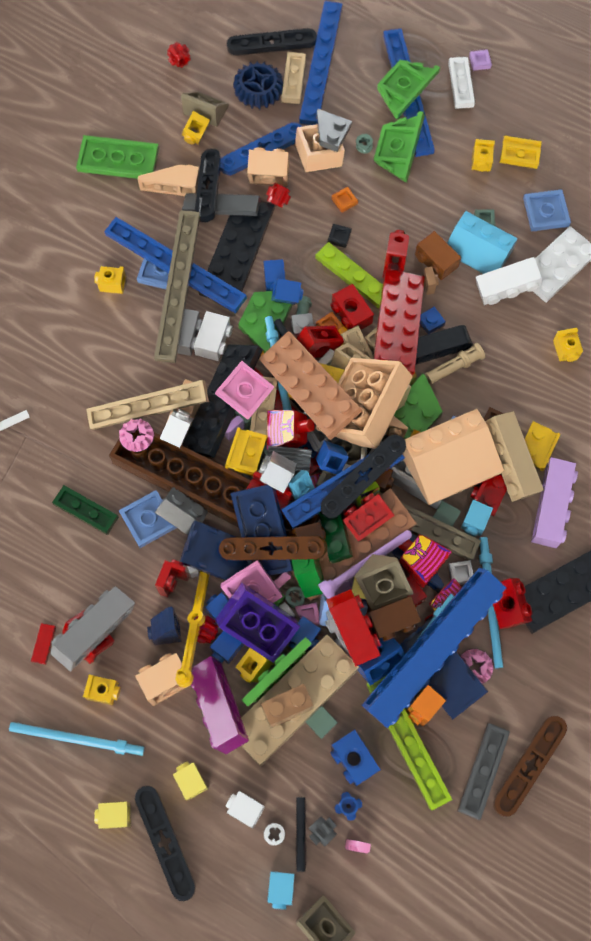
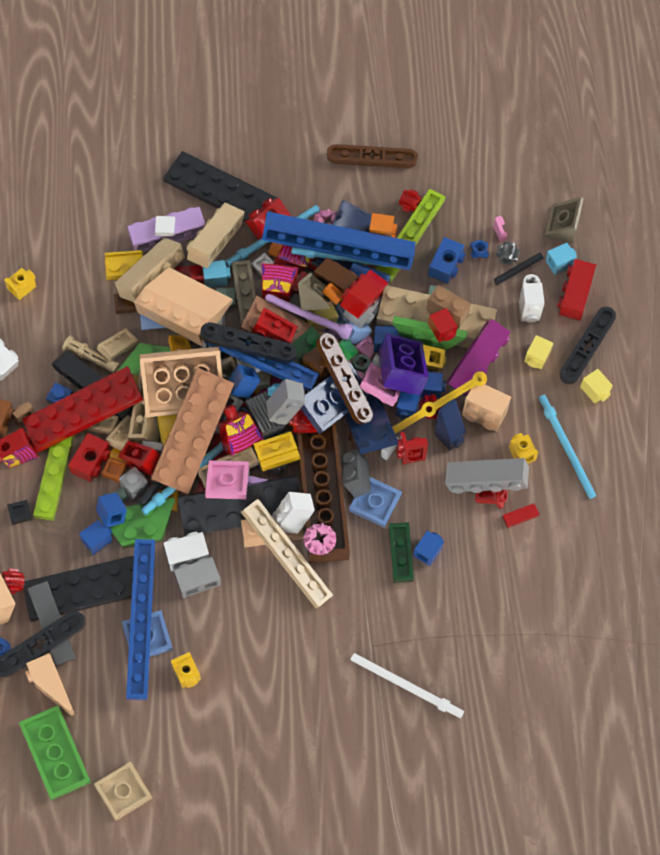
camera: 125 degrees left, 5 degrees down
dark tan plate [154,210,200,363] -> none
dark grey tile [458,723,510,820] -> none
none -> tan tile [94,761,153,821]
none -> tan plate [97,328,139,361]
none -> white tile [155,216,175,236]
none -> tan brick [187,203,244,268]
none -> orange tile [322,283,343,305]
none -> red gear [398,189,422,213]
none -> blue brick [413,530,444,566]
none -> red brick [428,308,458,343]
none -> red brick [557,259,597,321]

